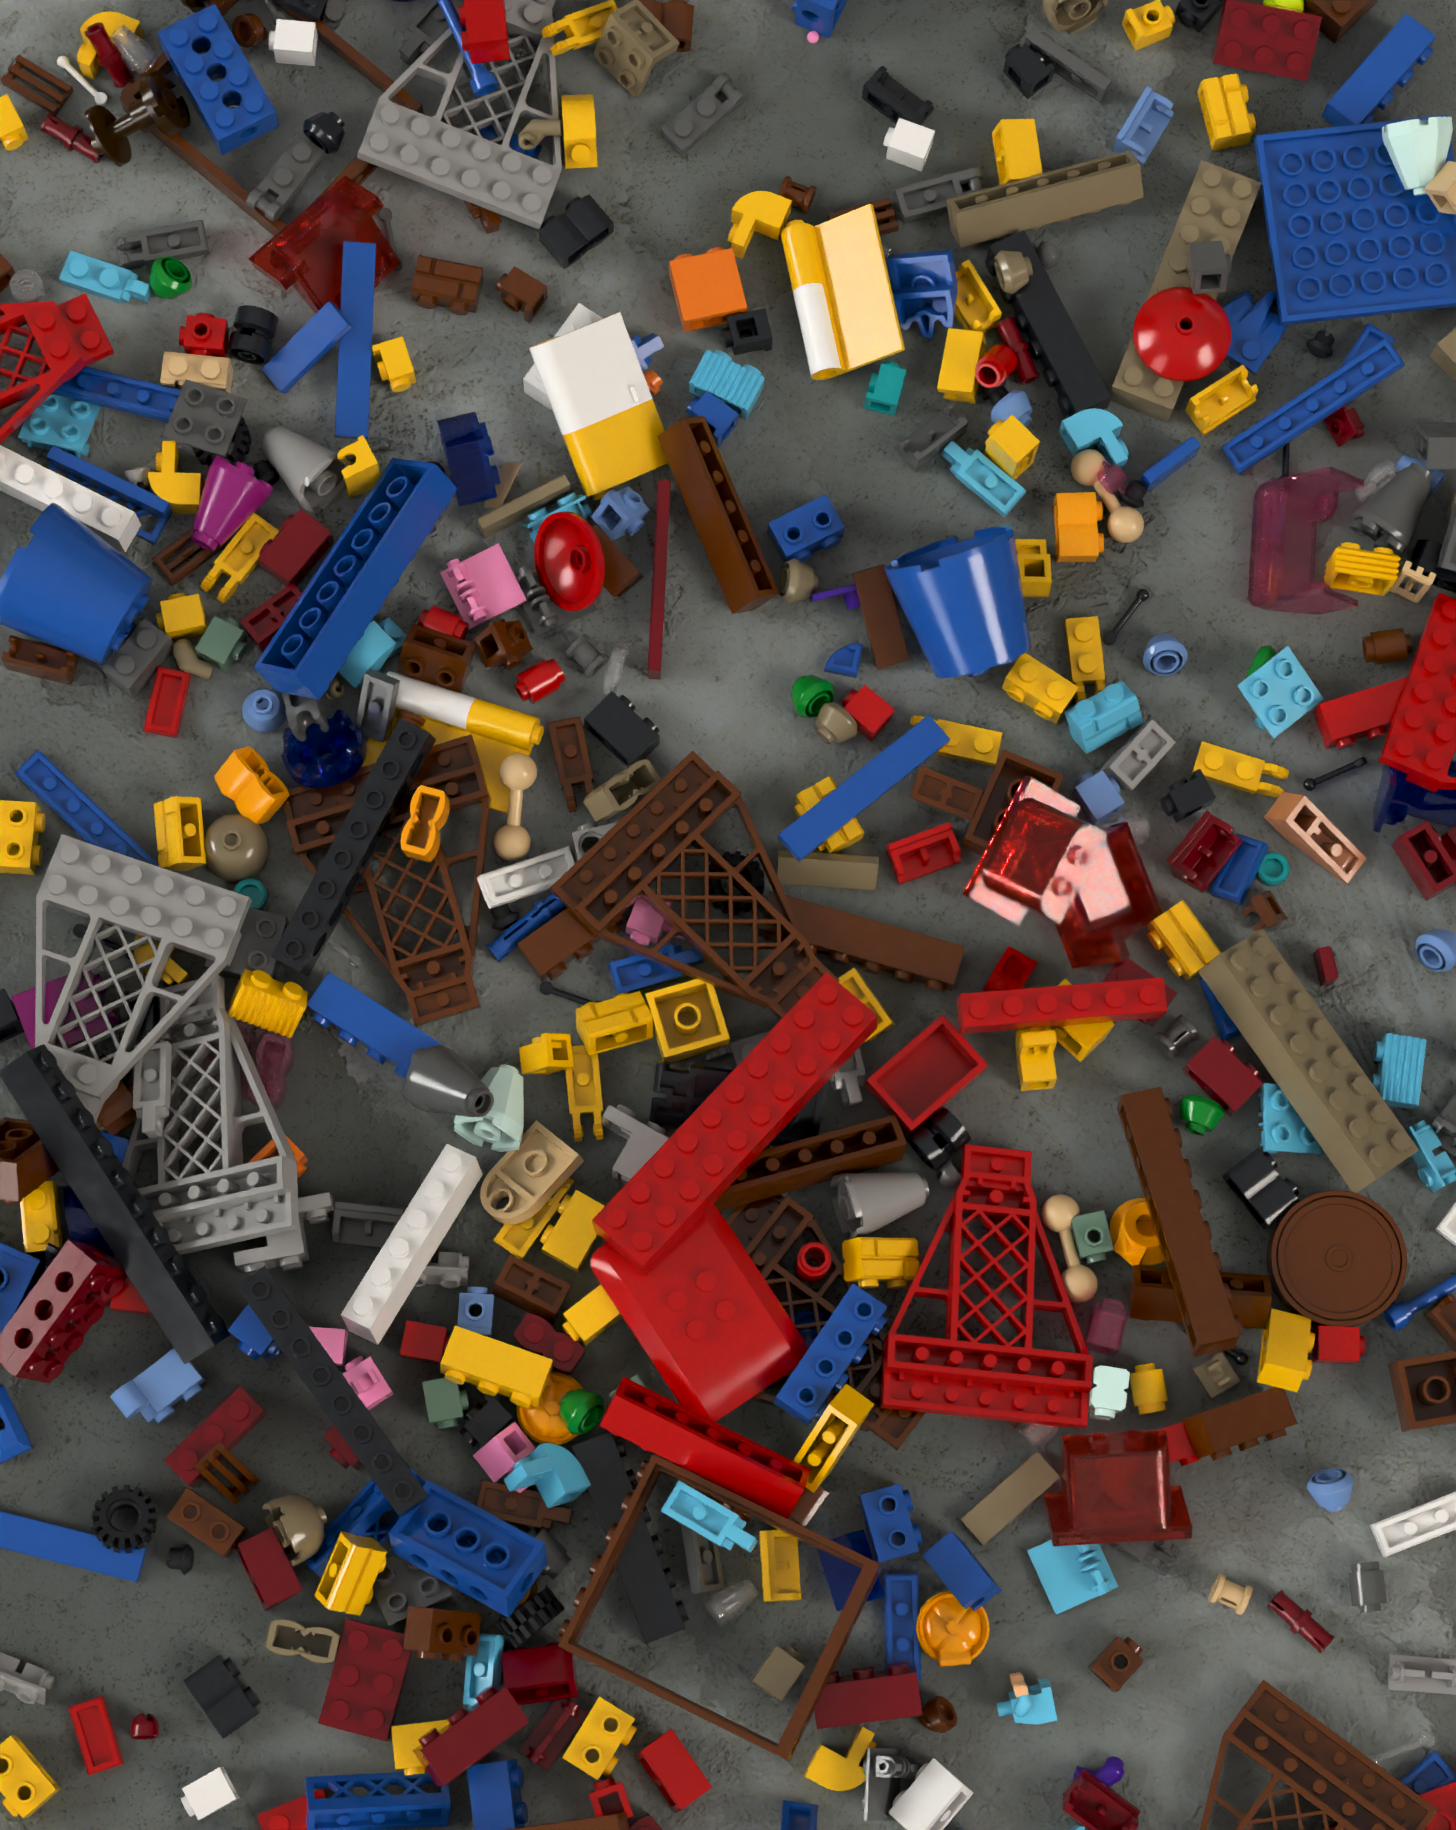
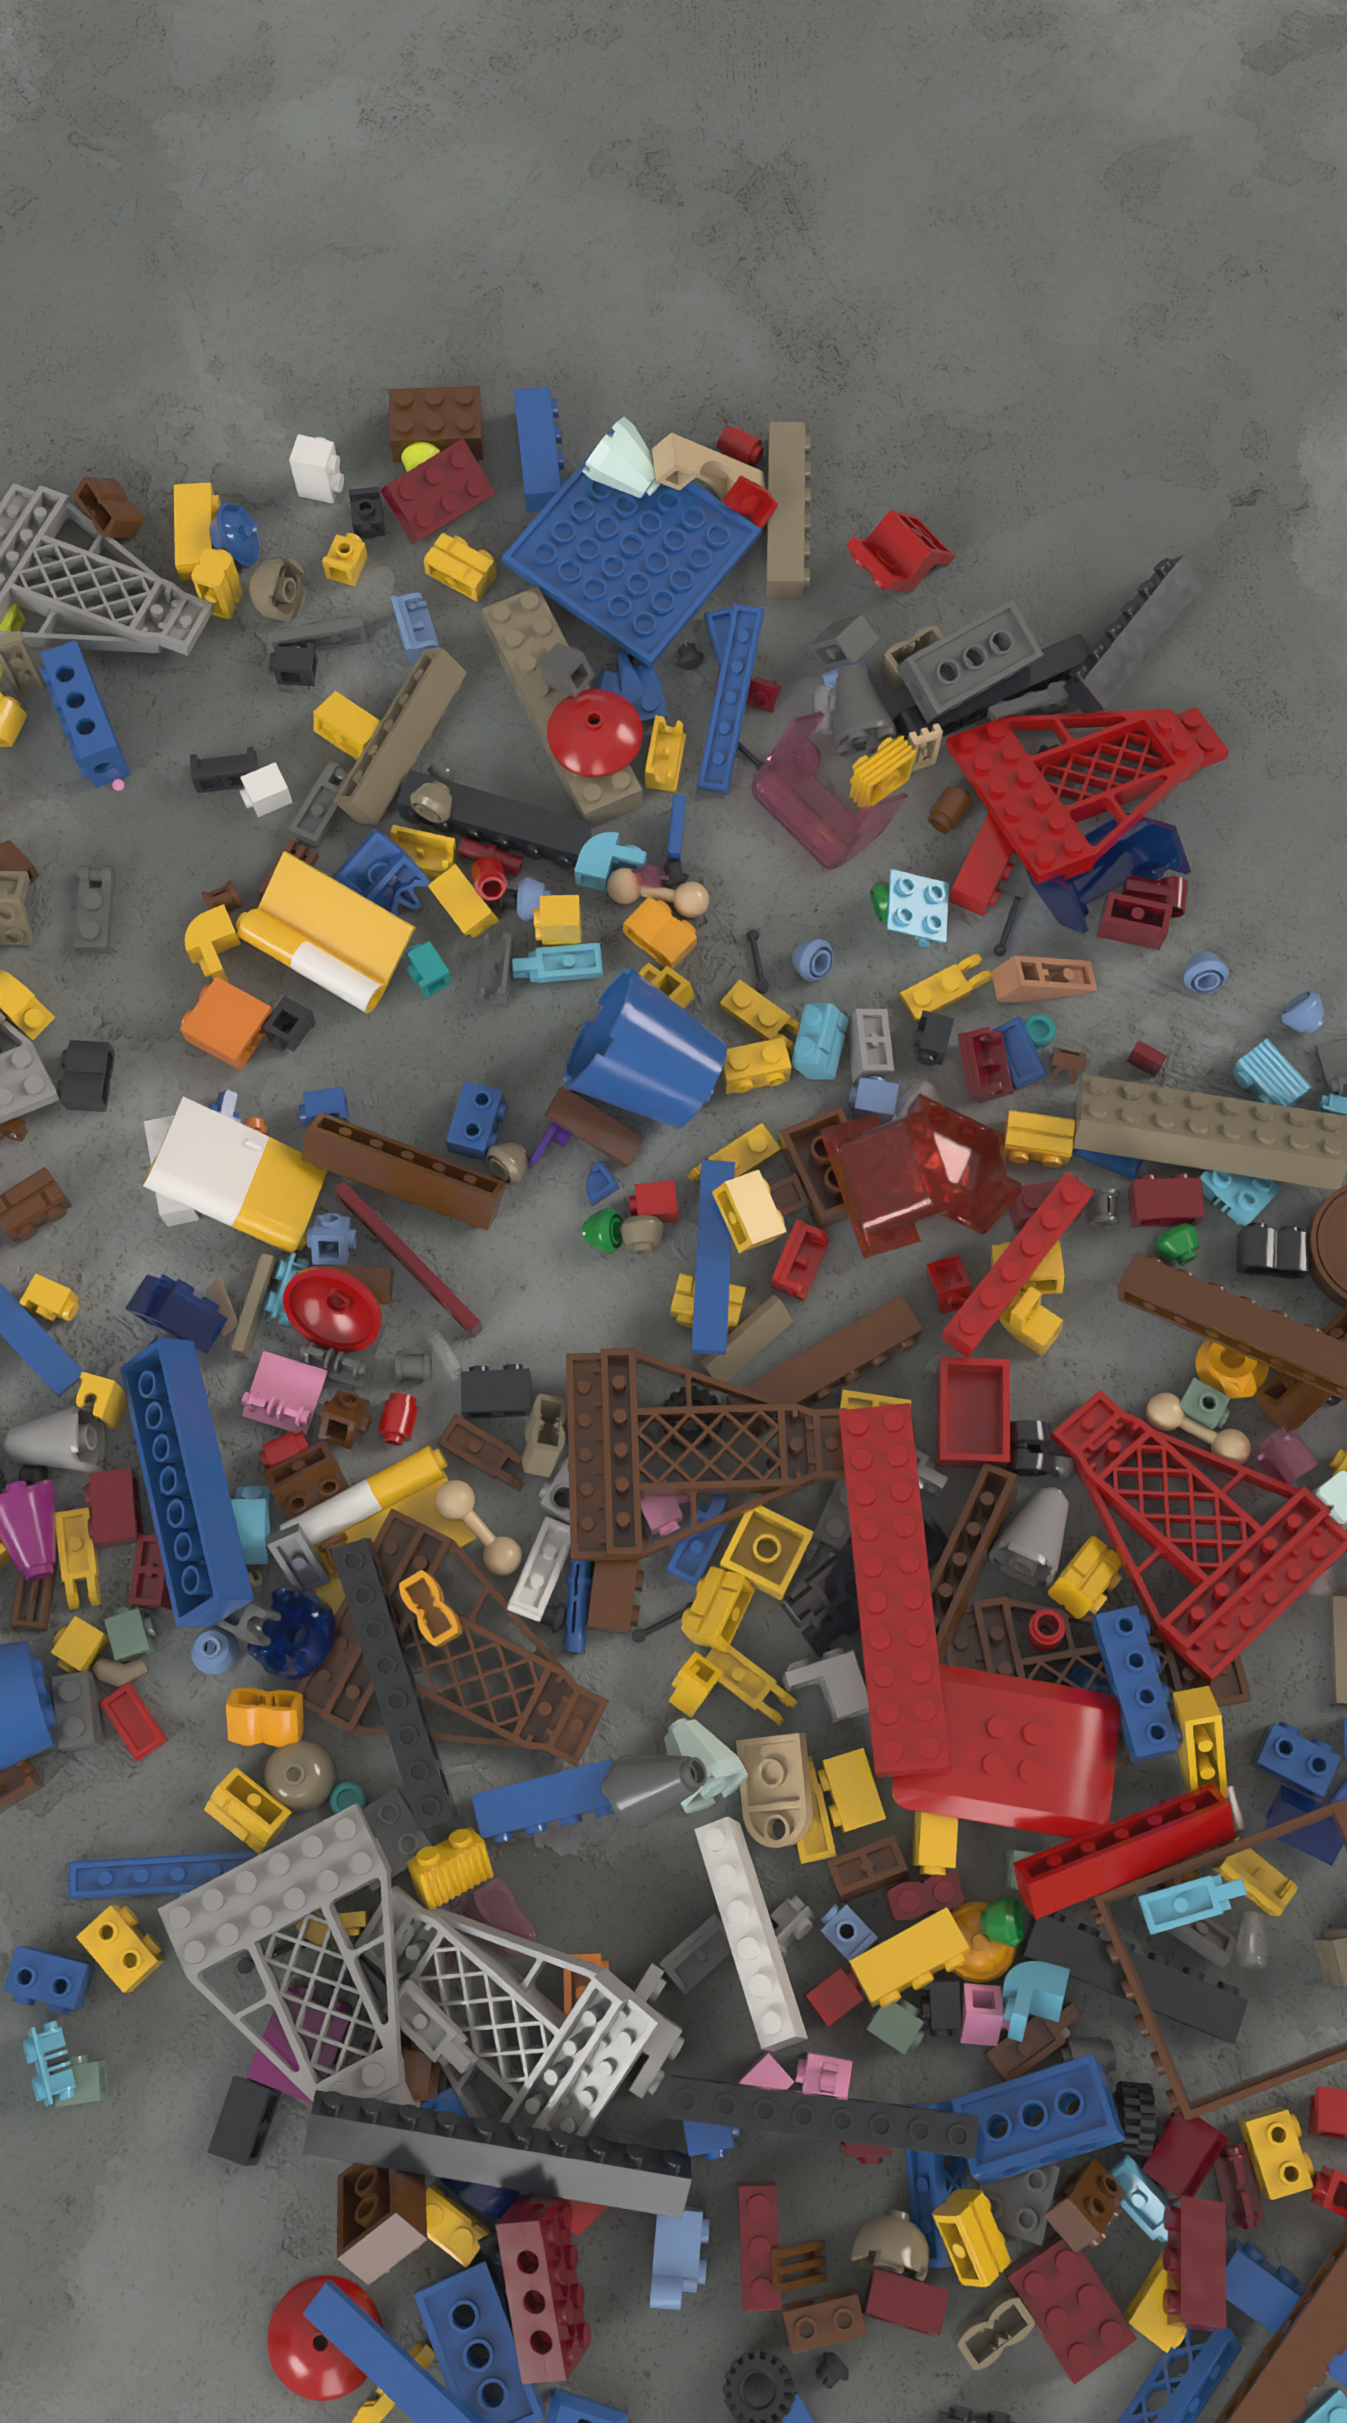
camera: 40 degrees left, 5 degrees down
reddish brown brick [495,266,548,323] -> none
medium azure brick [689,350,765,420] -> none
none -> yellow brick [712,1170,787,1253]

